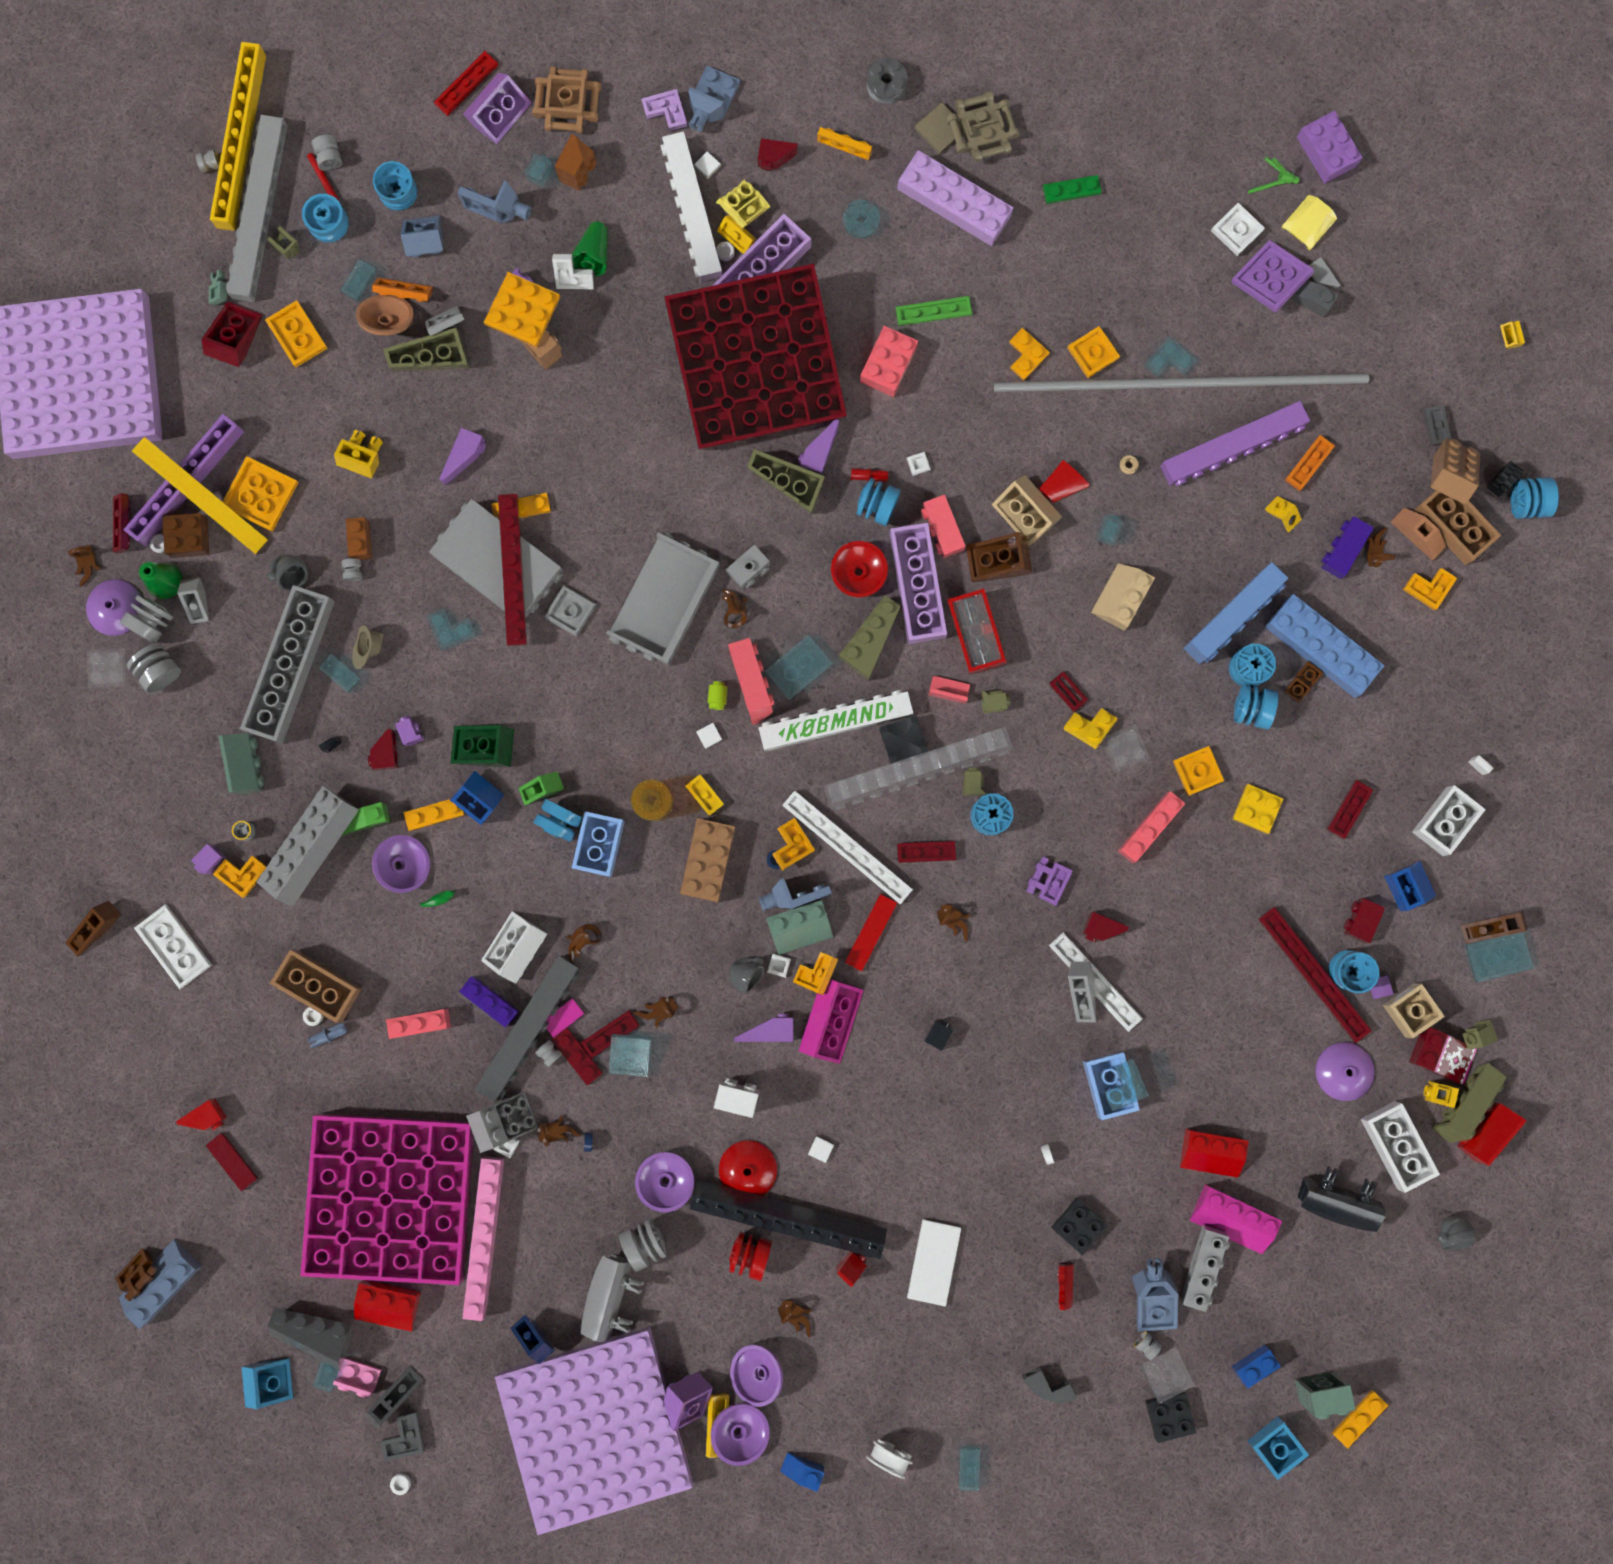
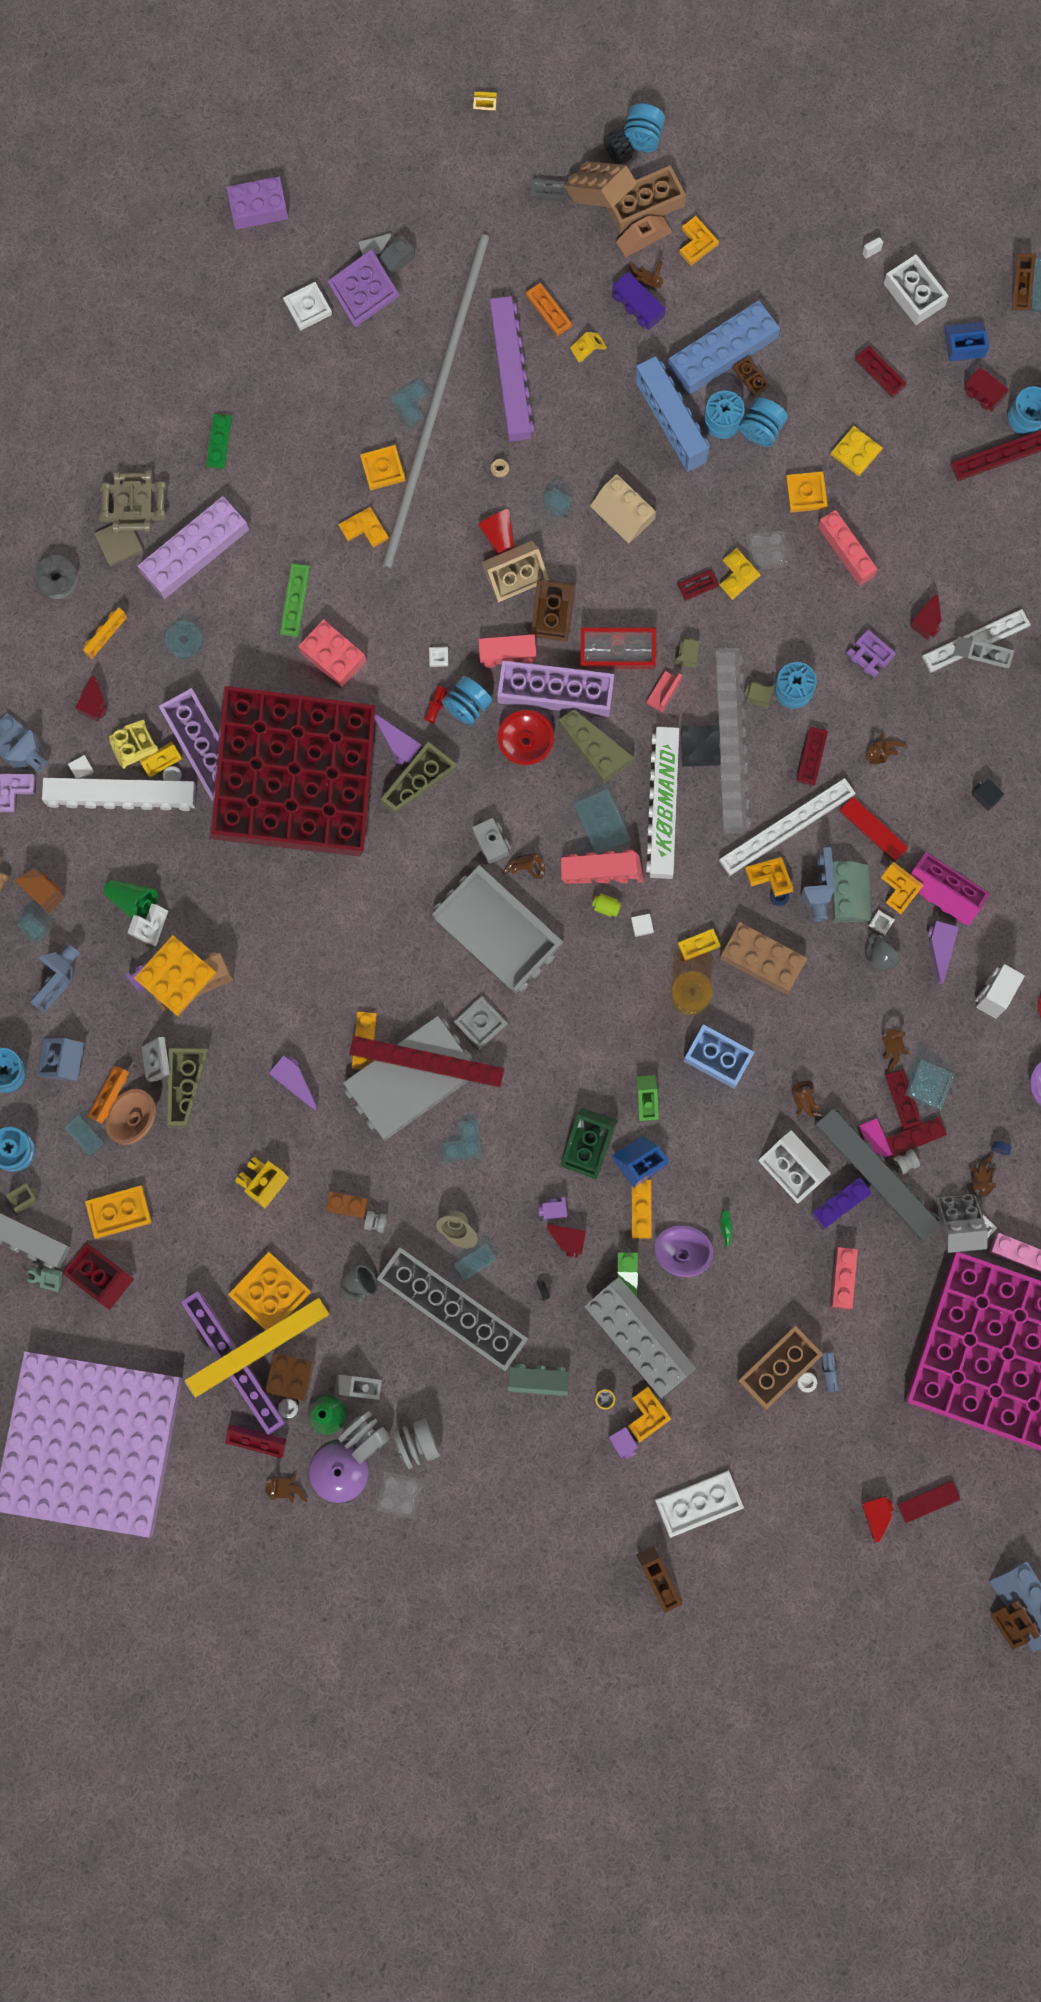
camera: 70 degrees left, 5 degrees down
dark azure wheel [533,799,583,842] -> none
bright green plant [1248,157,1299,194] -> none
light yellow slope [1281,195,1337,251] -> none

